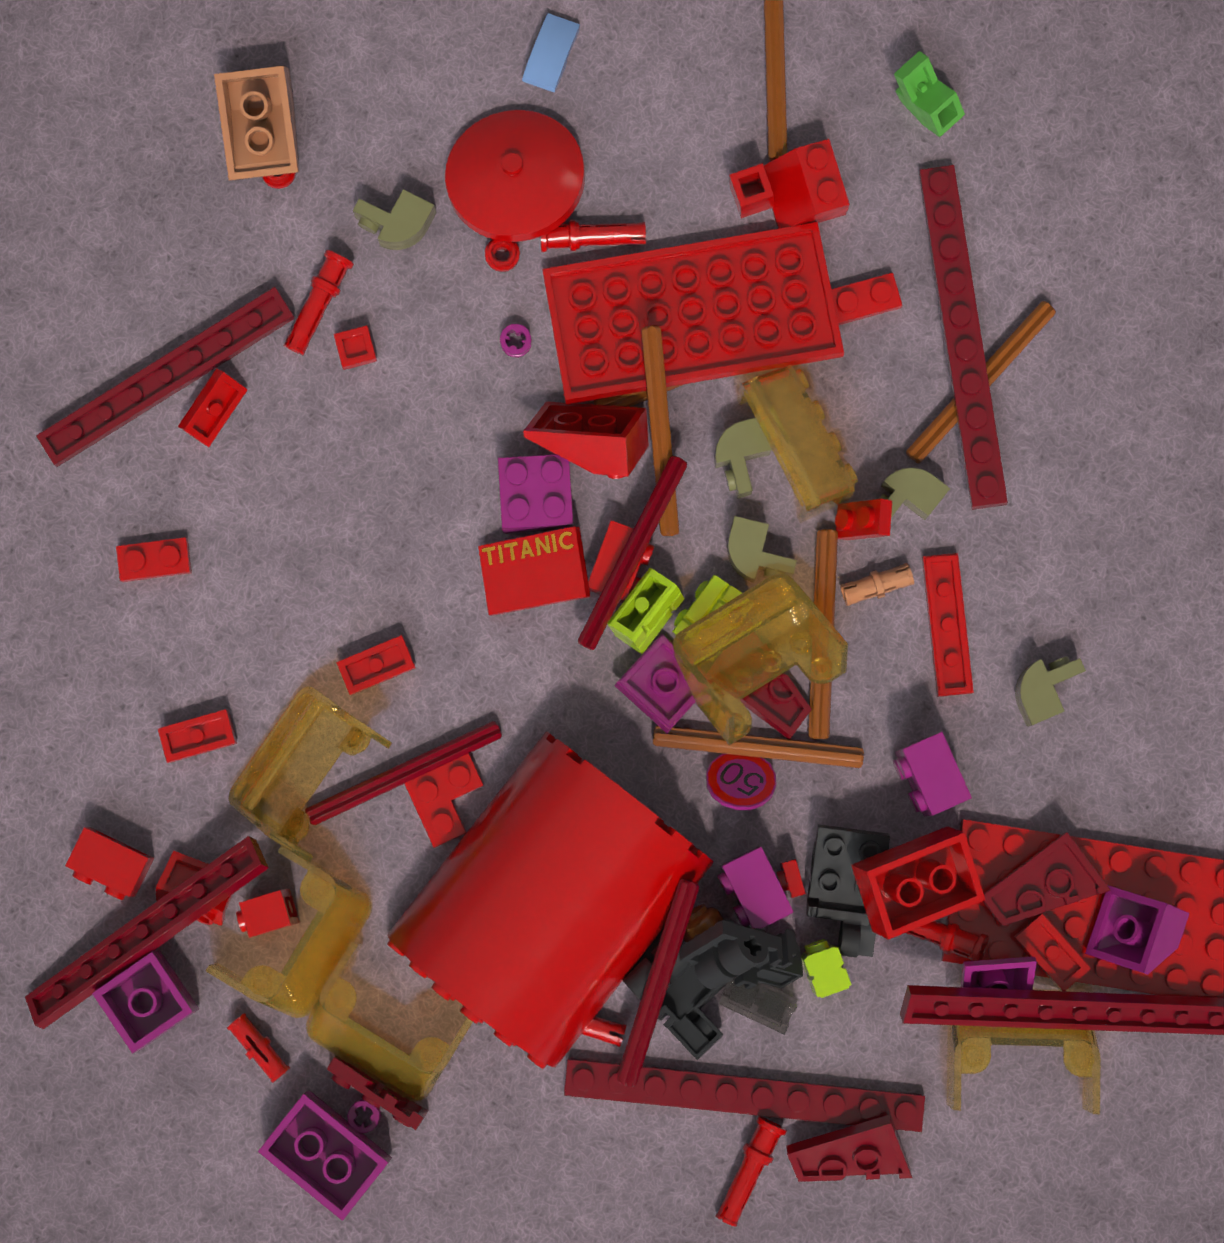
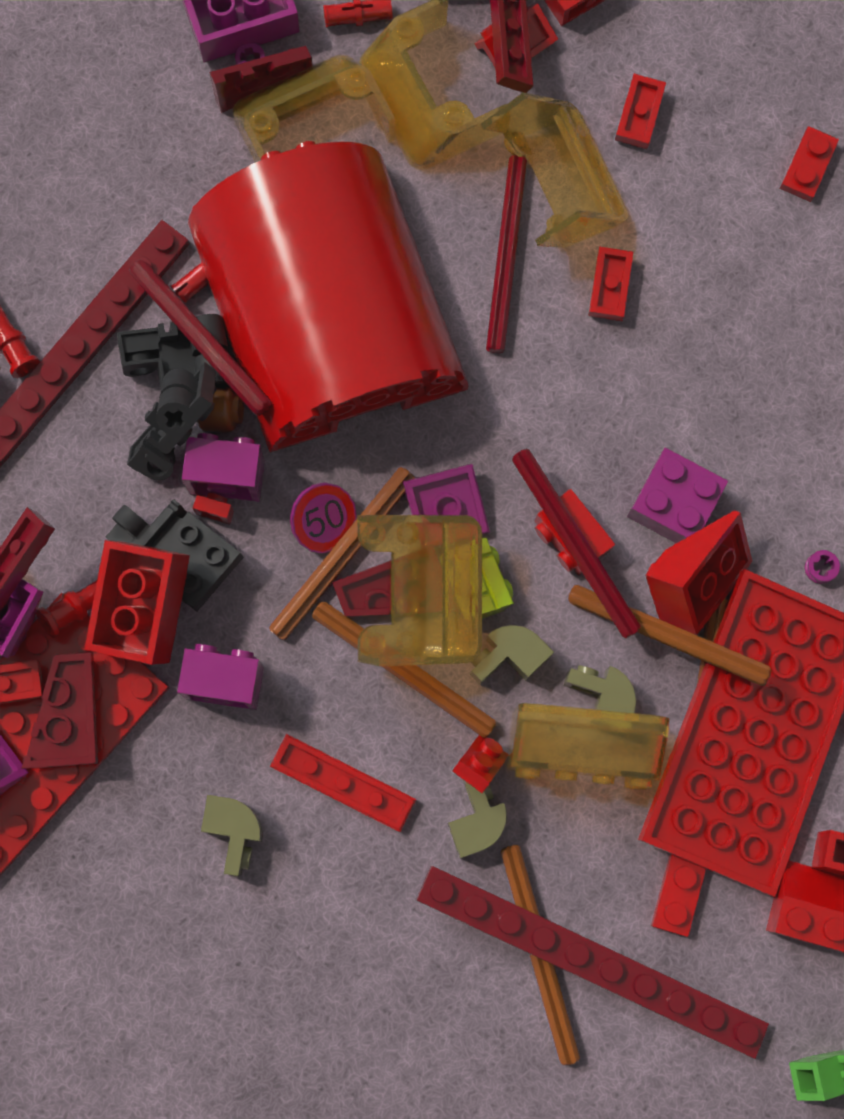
camera: 115 degrees right, 5 degrees down
red brick [236,889,300,938] -> none
red plate [404,753,484,848] -> none
red tile [478,526,590,616] -> none
lime brick [607,568,685,654] -> none
clear smoke hinge [718,979,798,1035] -> none
lime brick [801,939,852,998] -> none
nougat pin [840,563,914,606] -> none

